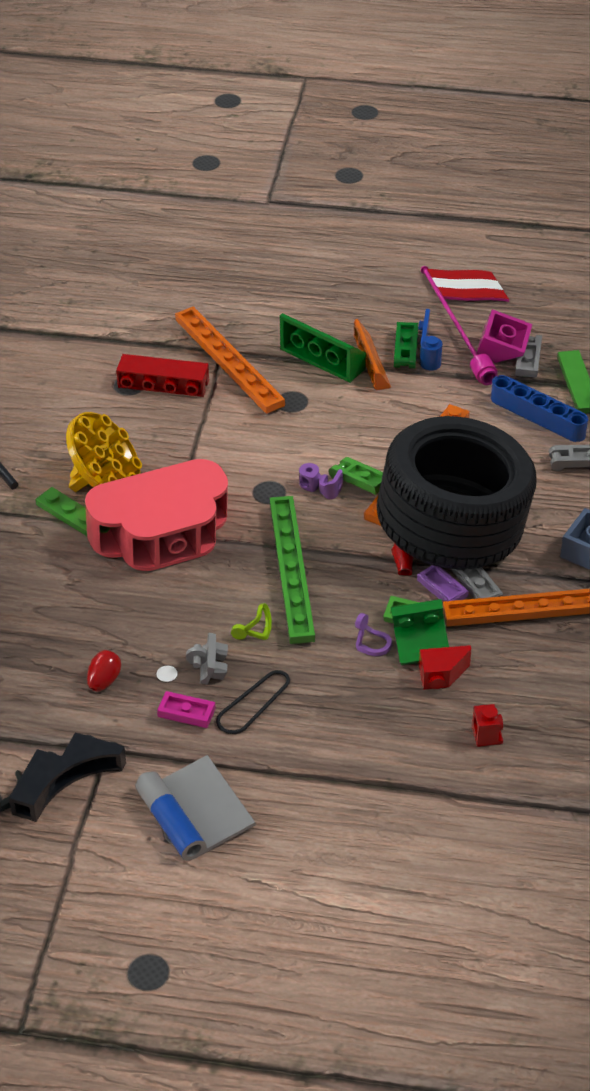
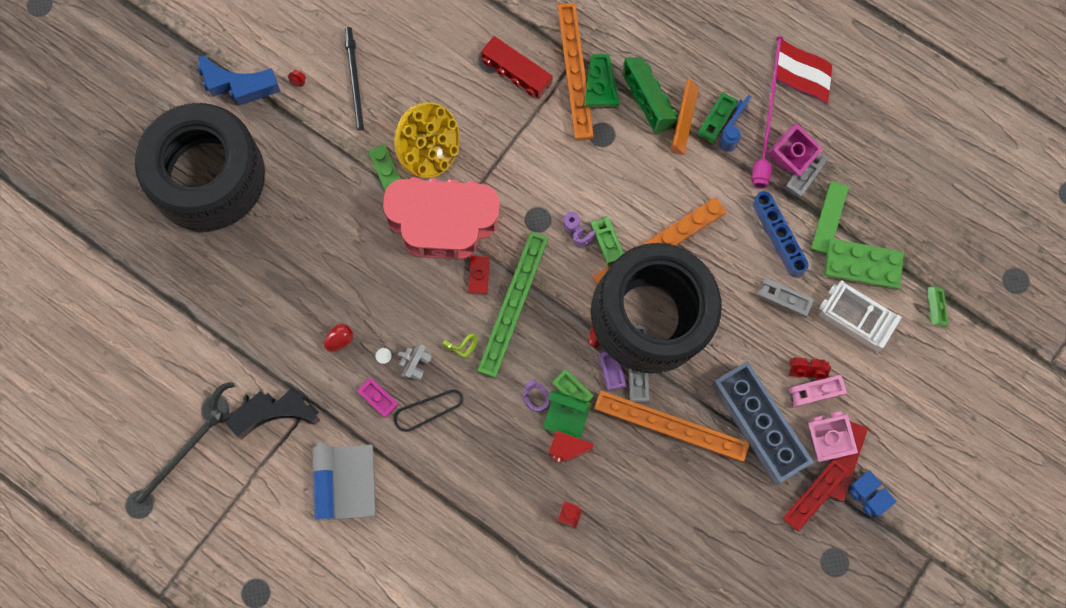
camera: 25 degrees right, 30 degrees up
none -> red plate [468,256,490,295]
none -> green wing [584,54,620,107]

